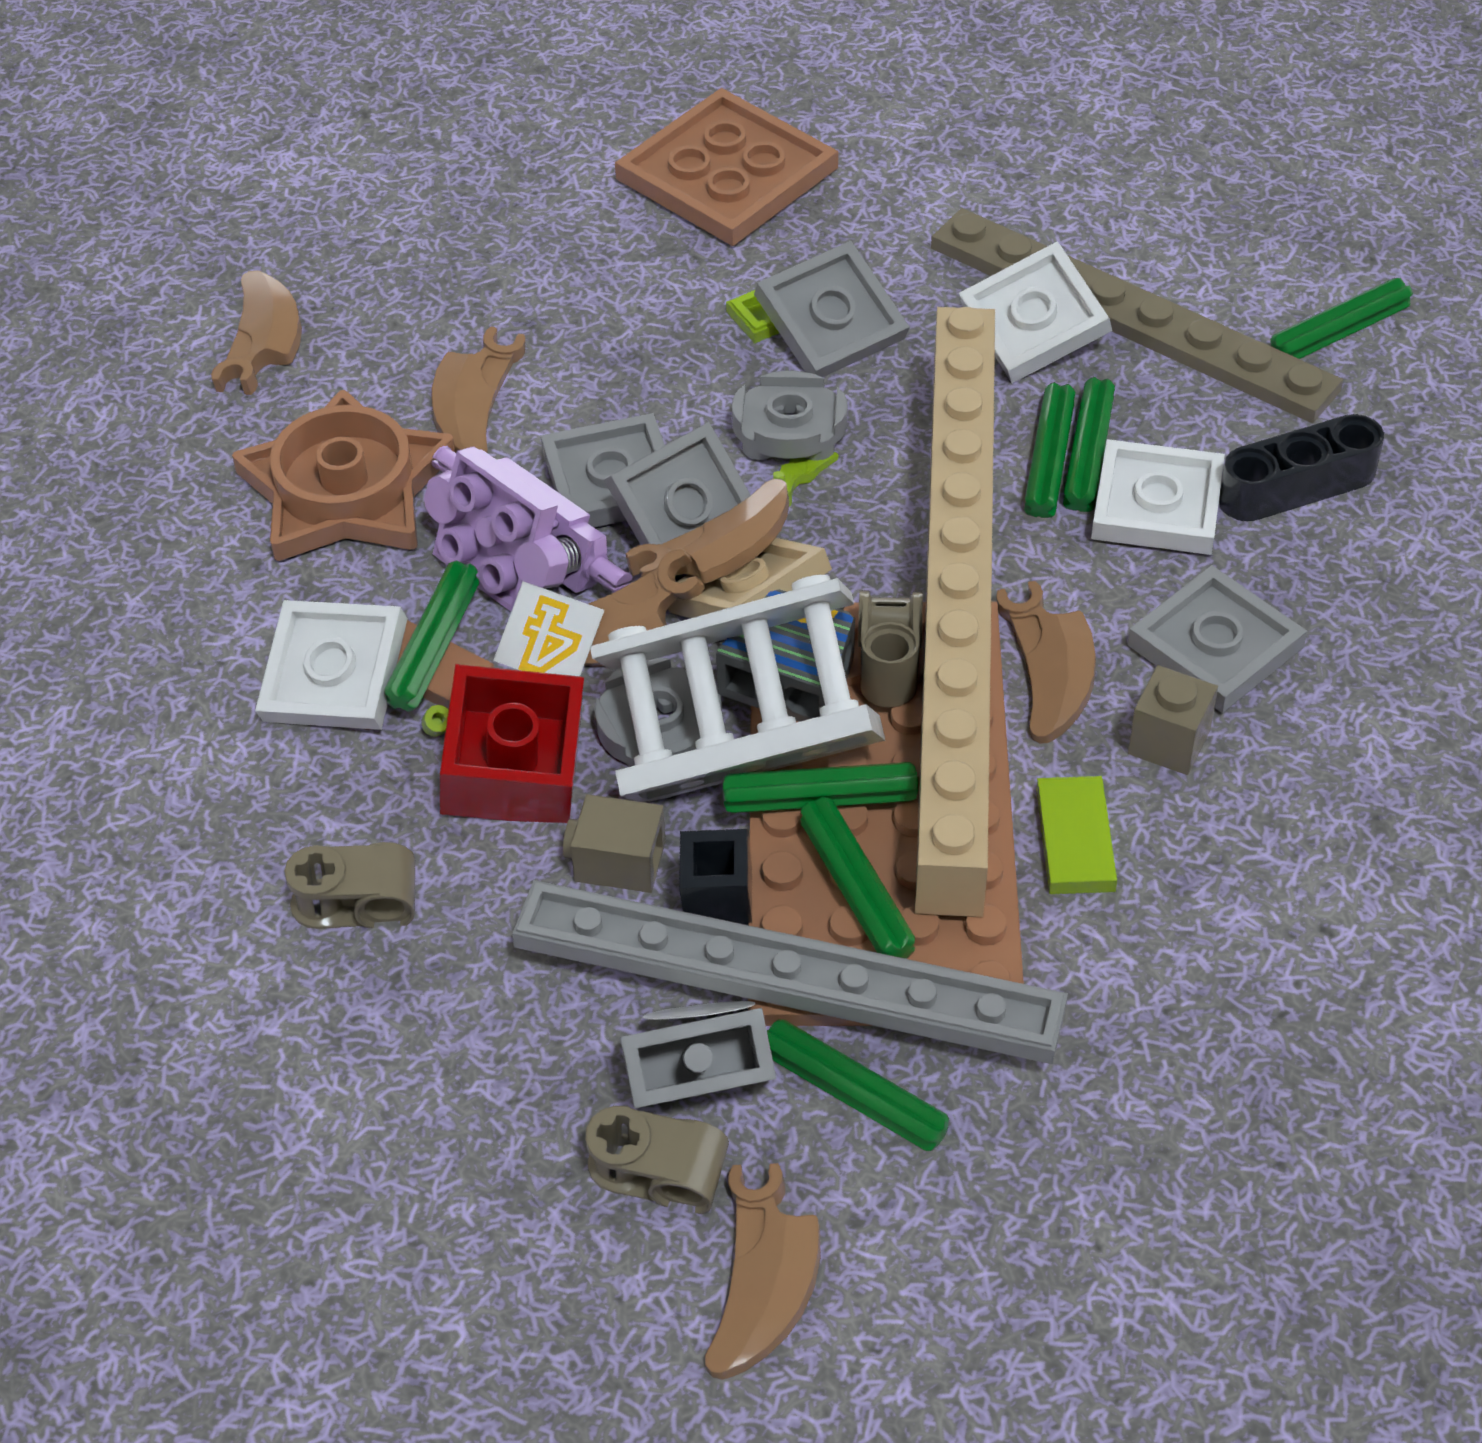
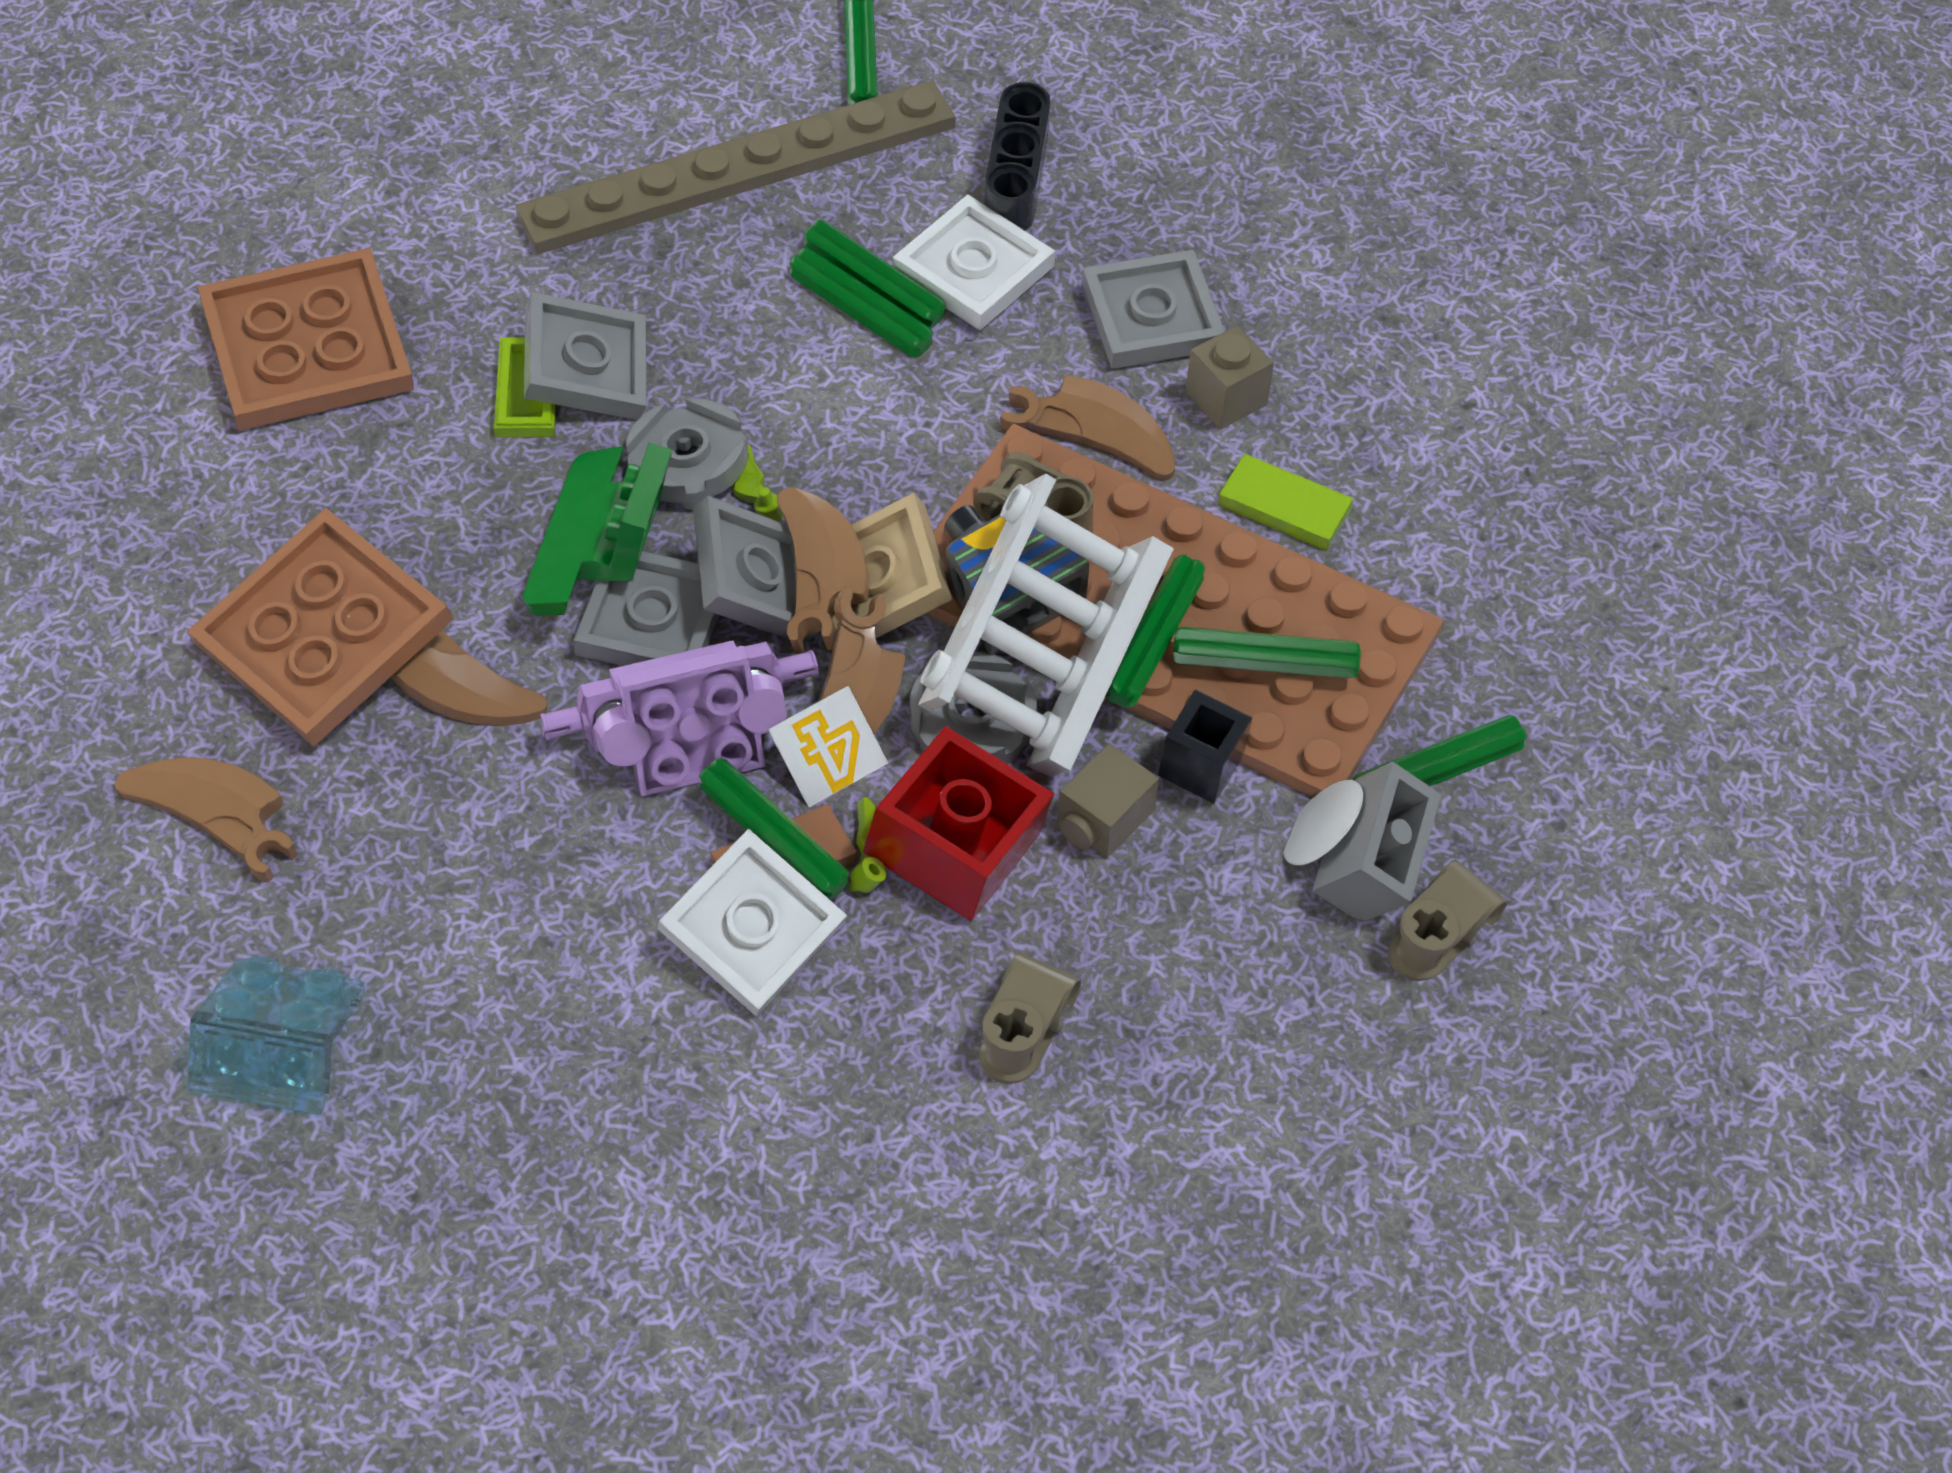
camera: 65 degrees left, 5 degrees up
nougat plate [232,390,455,561] -> none
light grey tile [512,880,1068,1065] -> none
medium nougat piece [705,1163,821,1380] -> none
tan brick [915,307,995,917] -> none
white plate [959,241,1112,383] -> none
none -> nougat plate [187,508,453,747]
none -> clear light blue bracket [188,957,365,1115]
none -> green plate [522,443,673,616]

